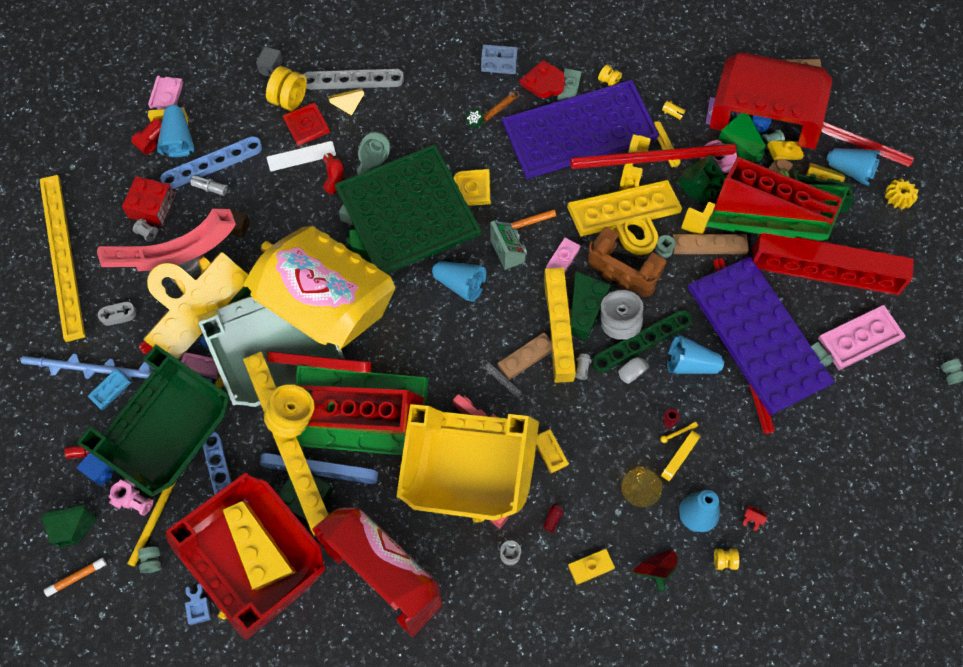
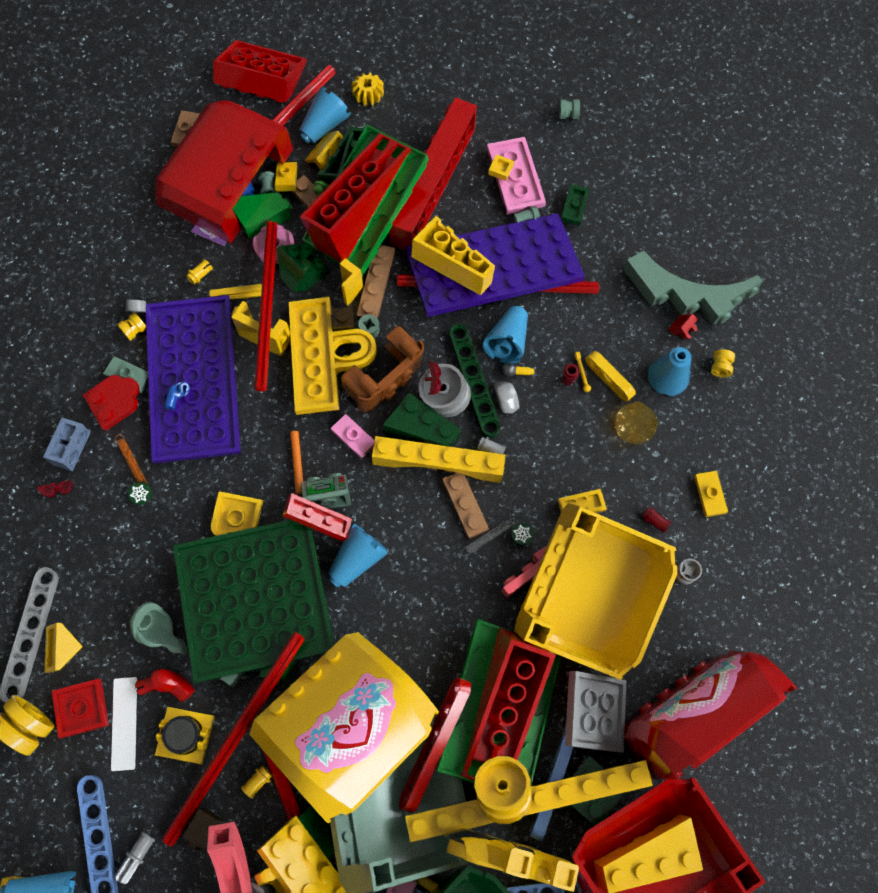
camera: 80 degrees left, 5 degrees up
shield [631,550,678,591] -> none
none -> dark red piece [37,480,73,498]
none -> light grey beam [125,300,146,313]
none -> piece [155,707,215,764]
none -> red axle [162,632,305,847]
none -> blue arm [164,382,190,410]
none -> red slope [213,40,307,102]
none -> plate [283,493,352,542]
none -> dark brown brick [331,307,355,331]
none -> yellow wedge [411,216,495,295]
none -> dark red piece [425,362,442,395]
none -> yellow animal [445,828,579,892]
none -> yellow plate [488,154,515,181]
none -> piece [502,363,534,377]
none -> dark green tile [511,523,533,546]
none -> dark green plate [561,184,590,226]
none -> light grey plate [565,671,626,753]
none -> sand green arch [623,251,763,325]

